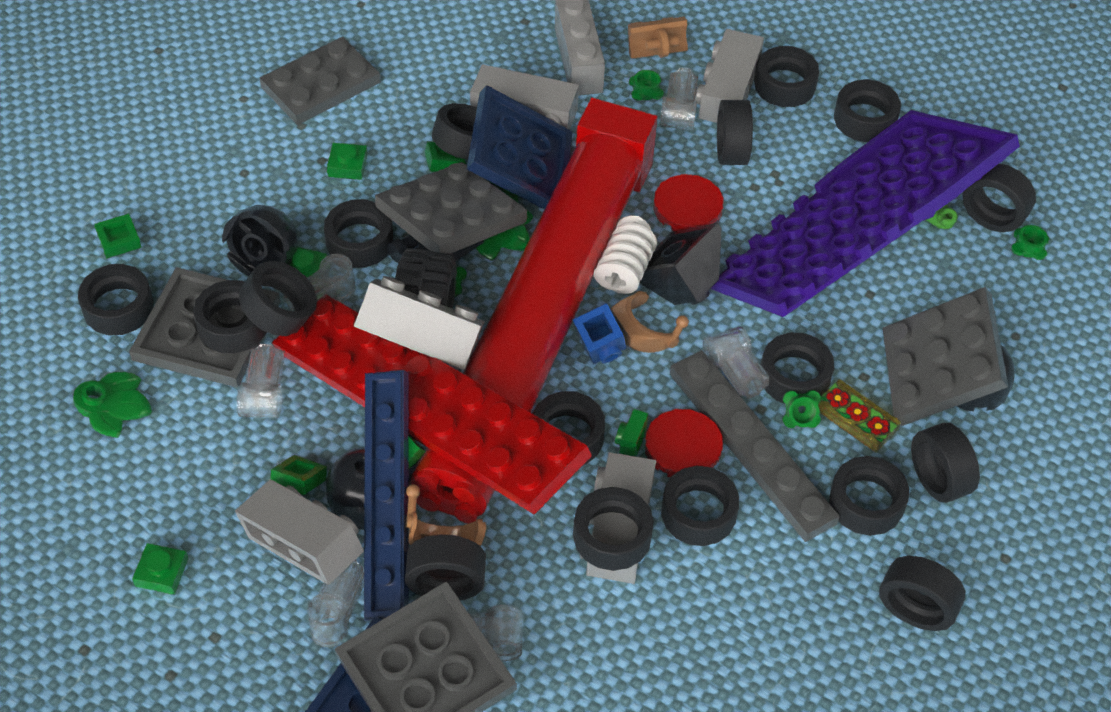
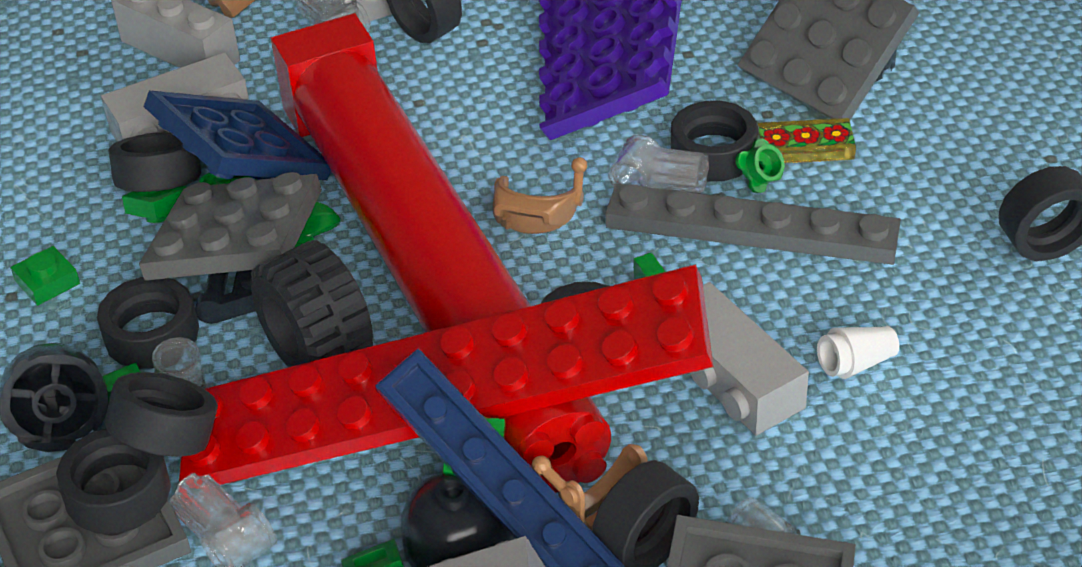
camera: 40 degrees left, 10 degrees down
brick [354,276,485,370] -> none
blue brick [573,303,627,365] -> none
black tyre [573,487,654,571] -> none
white piece [593,215,657,294] -> none
green plate [629,70,664,101] -> none
black slope [640,223,722,305] -> none
red tile [645,409,723,478] -> none
red tile [653,174,724,231] -> none
black tyre [661,466,739,546] -> none
black tyre [829,456,909,536] -> none
black tyre [911,423,980,503] -> none
none -> white cone [817,326,899,379]

